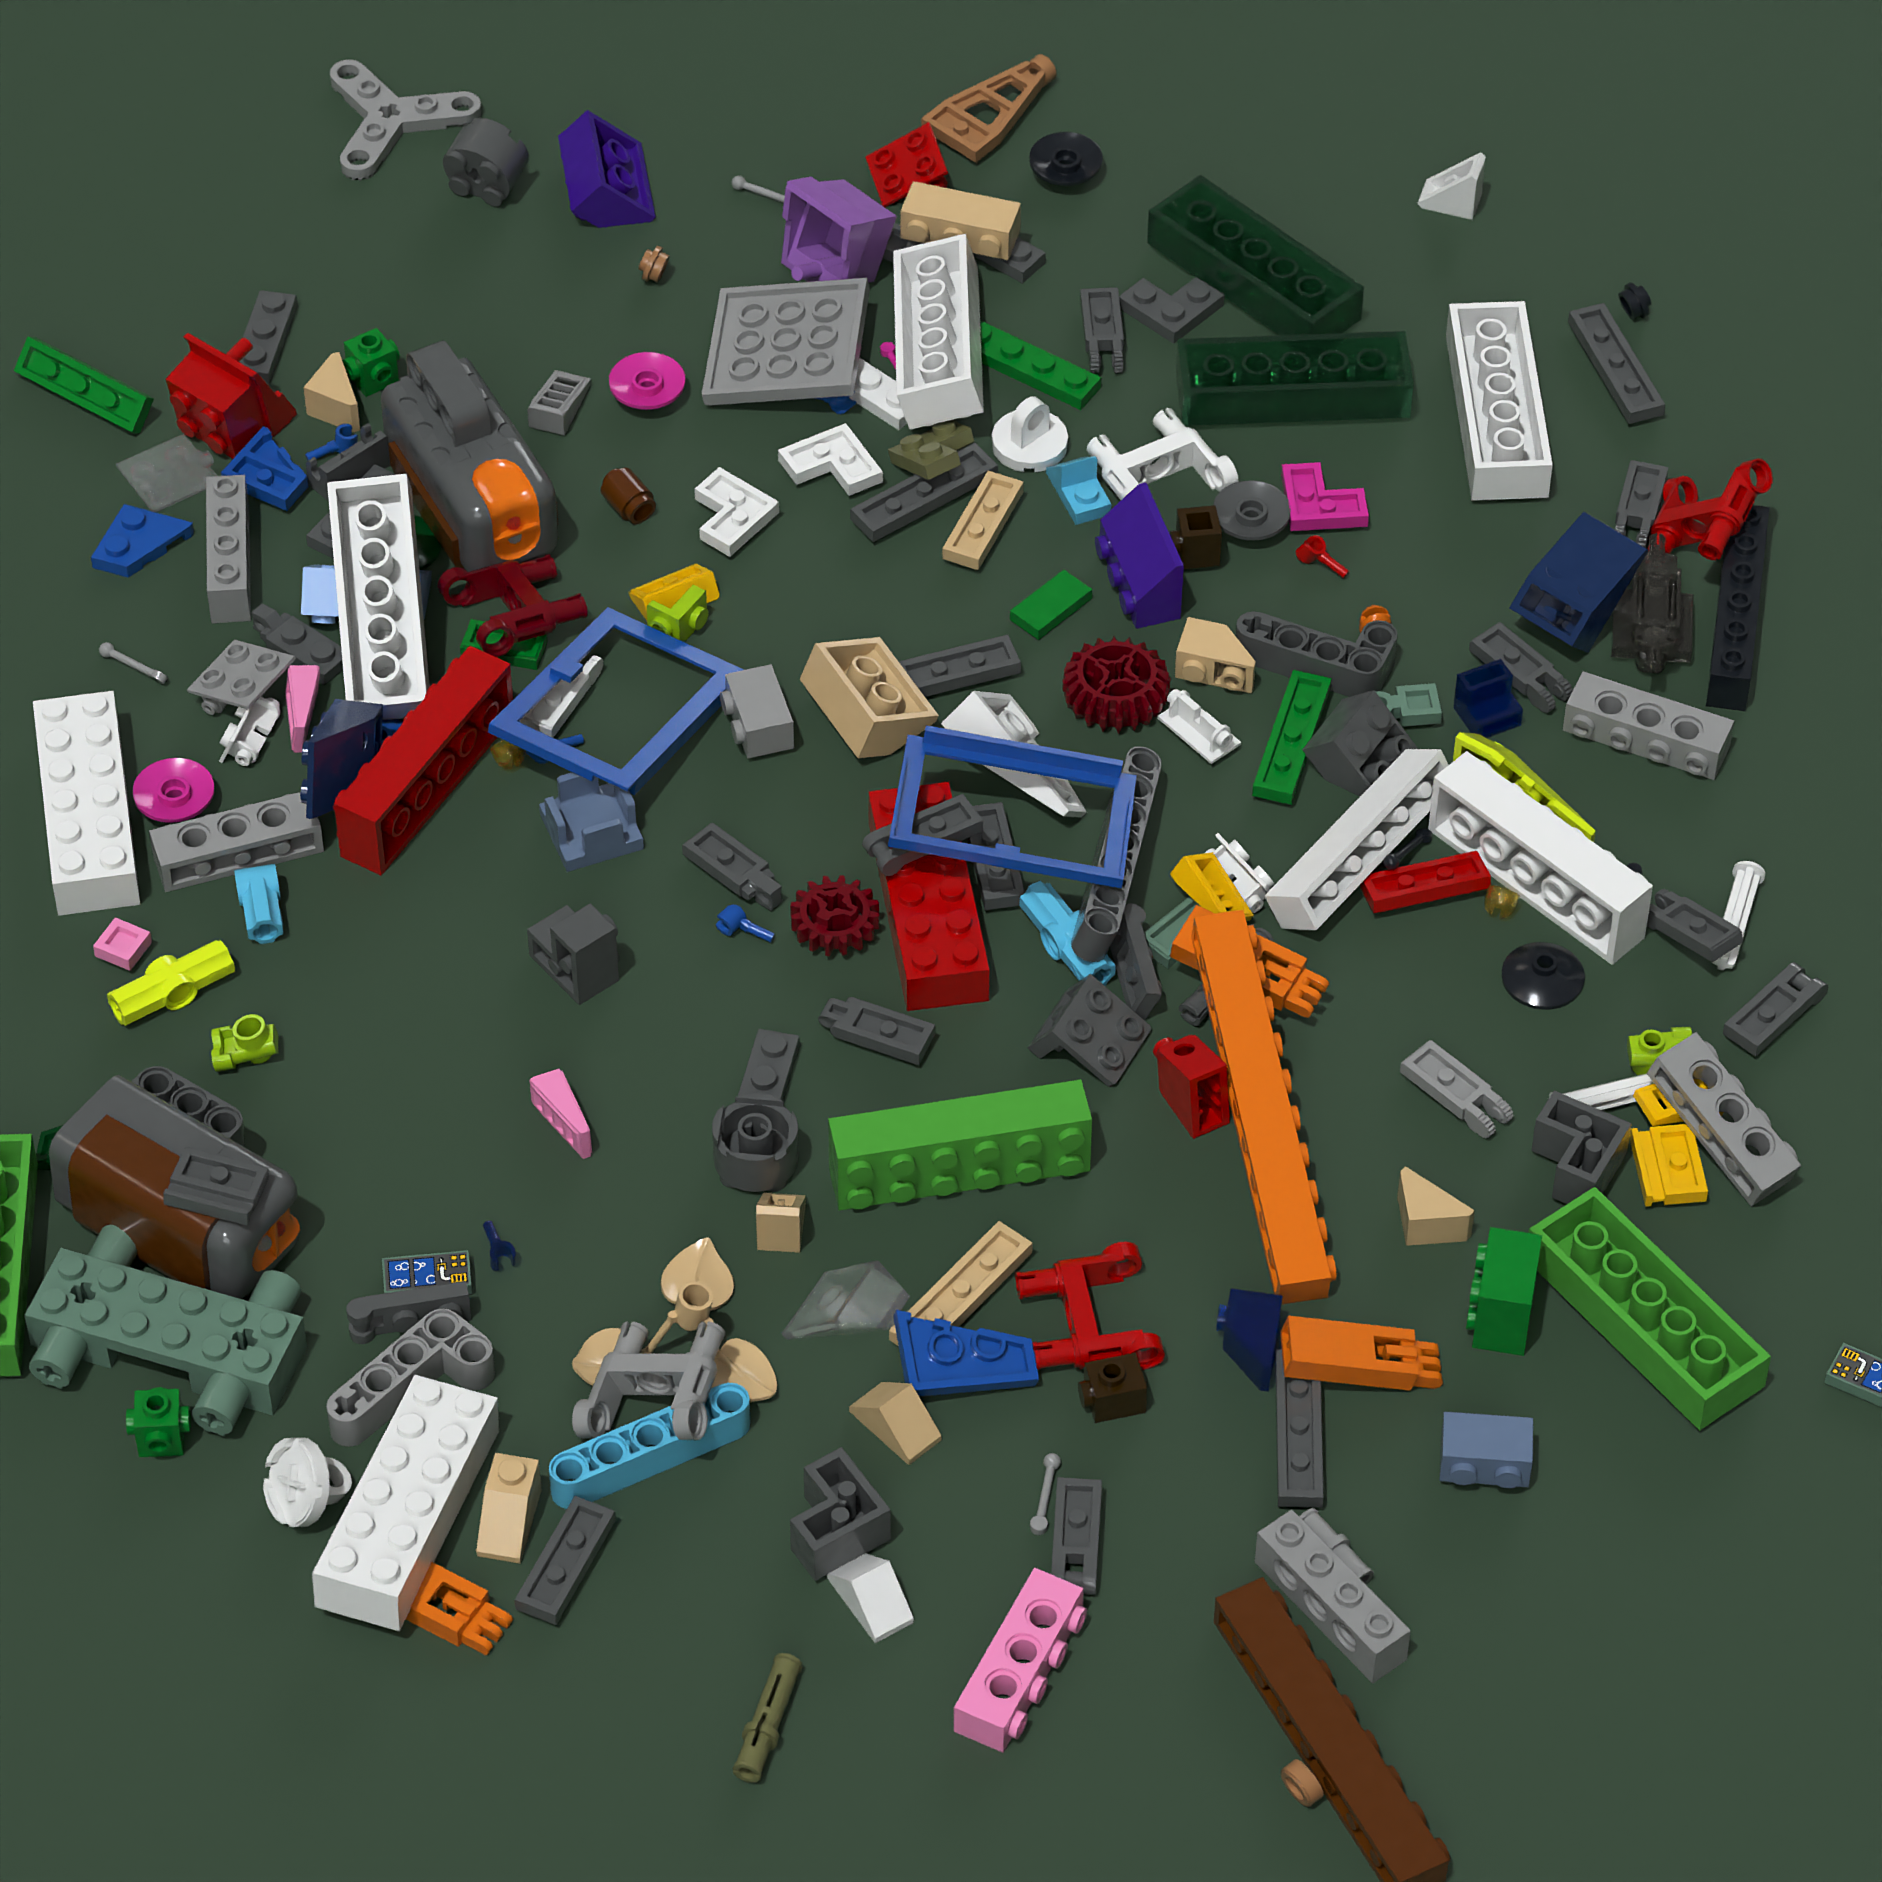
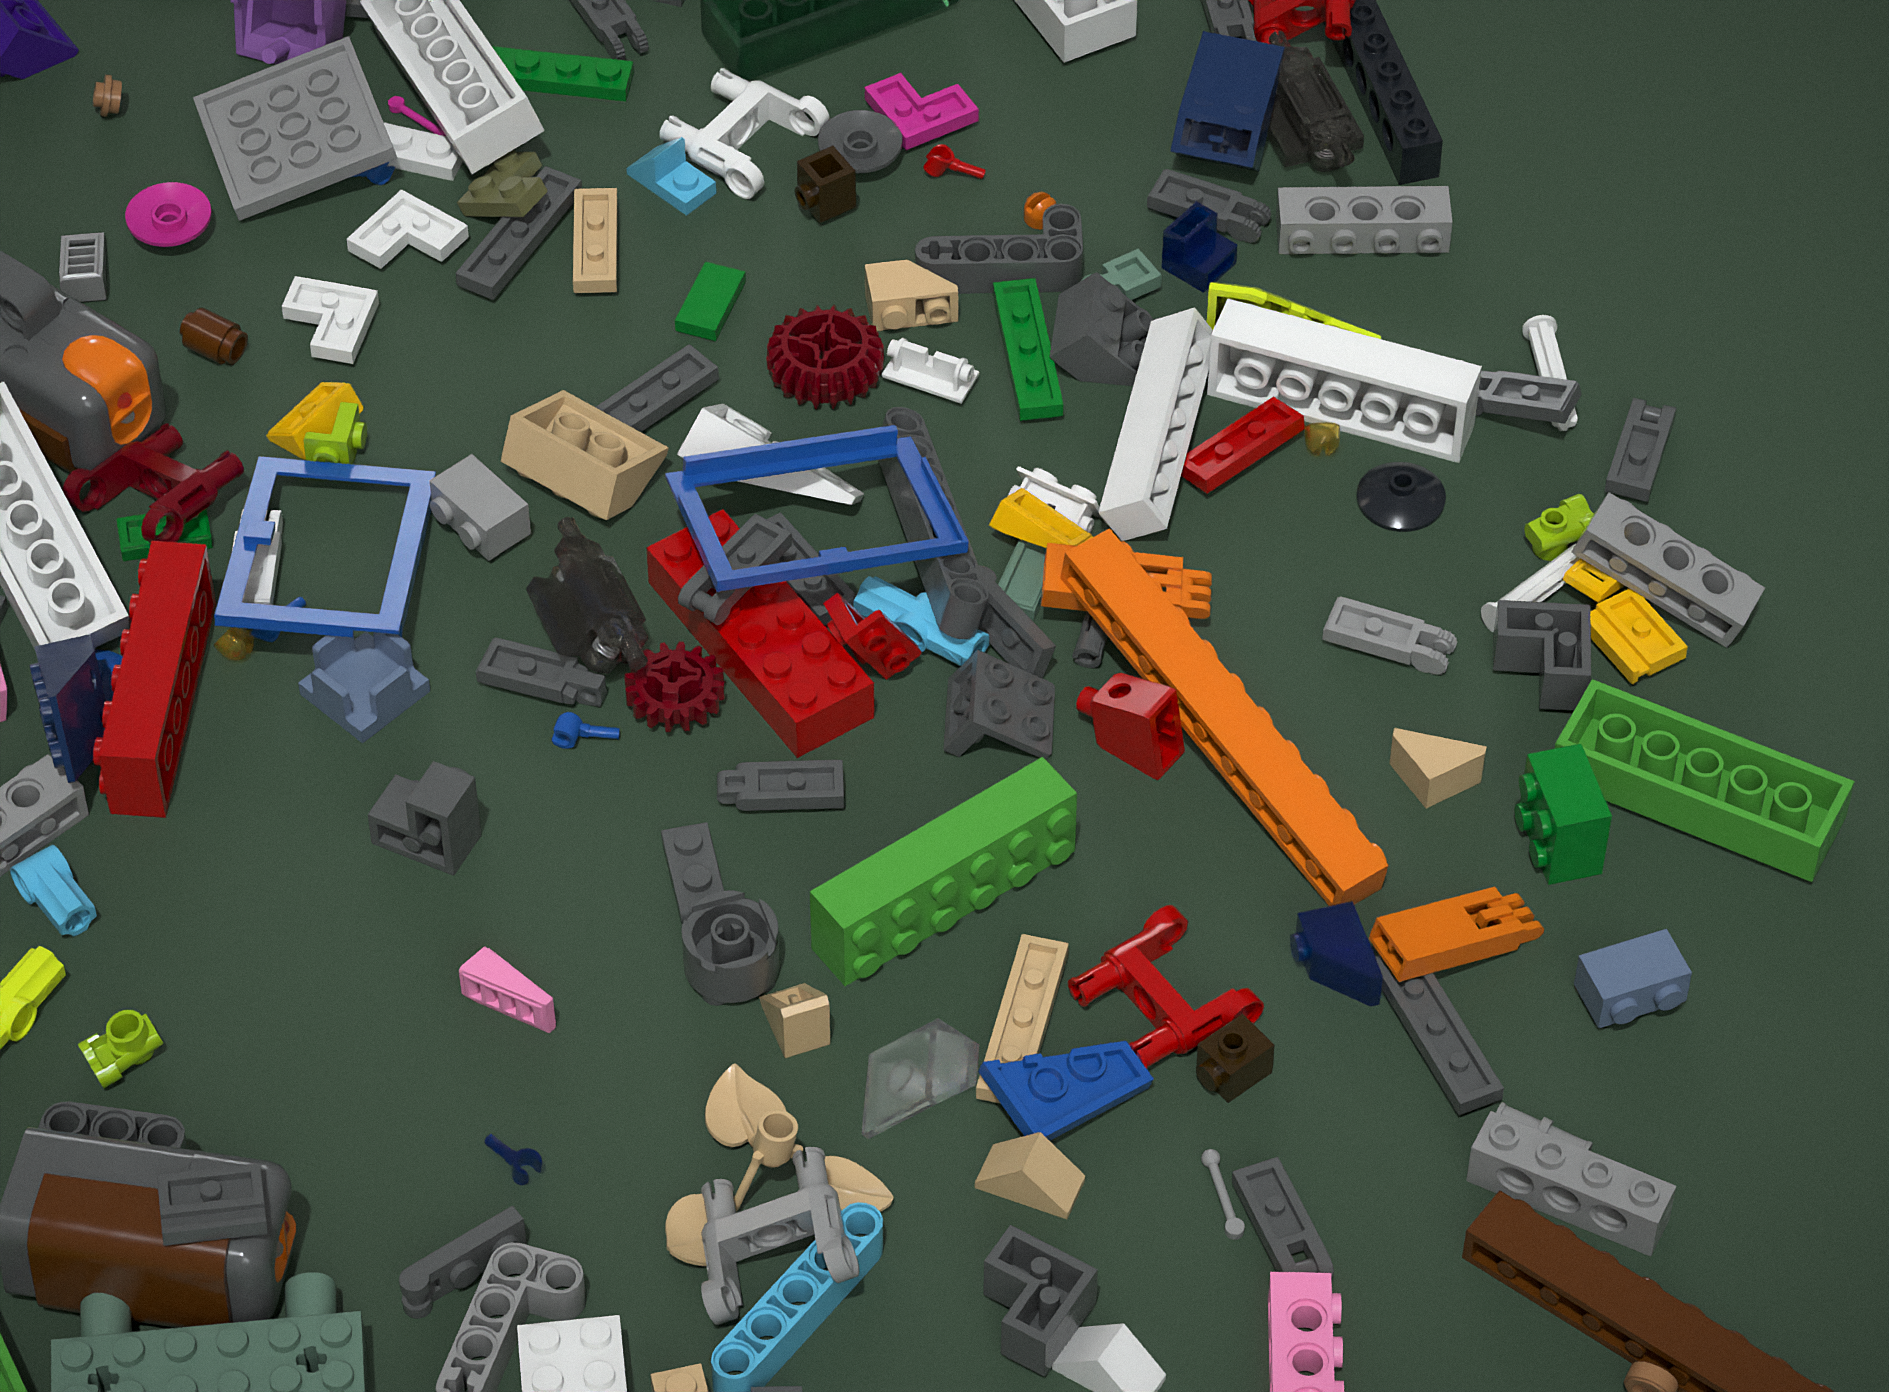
camera: 25 degrees left, 0 degrees up
tile [382,1250,472,1294] -> none
white tile [992,396,1068,472] -> none
dark purple slope [1095,483,1184,629] -> none
black hinge [1383,829,1432,870] -> none
none -> clear smoke piece [526,517,649,674]
none -> red bracket [823,593,922,680]

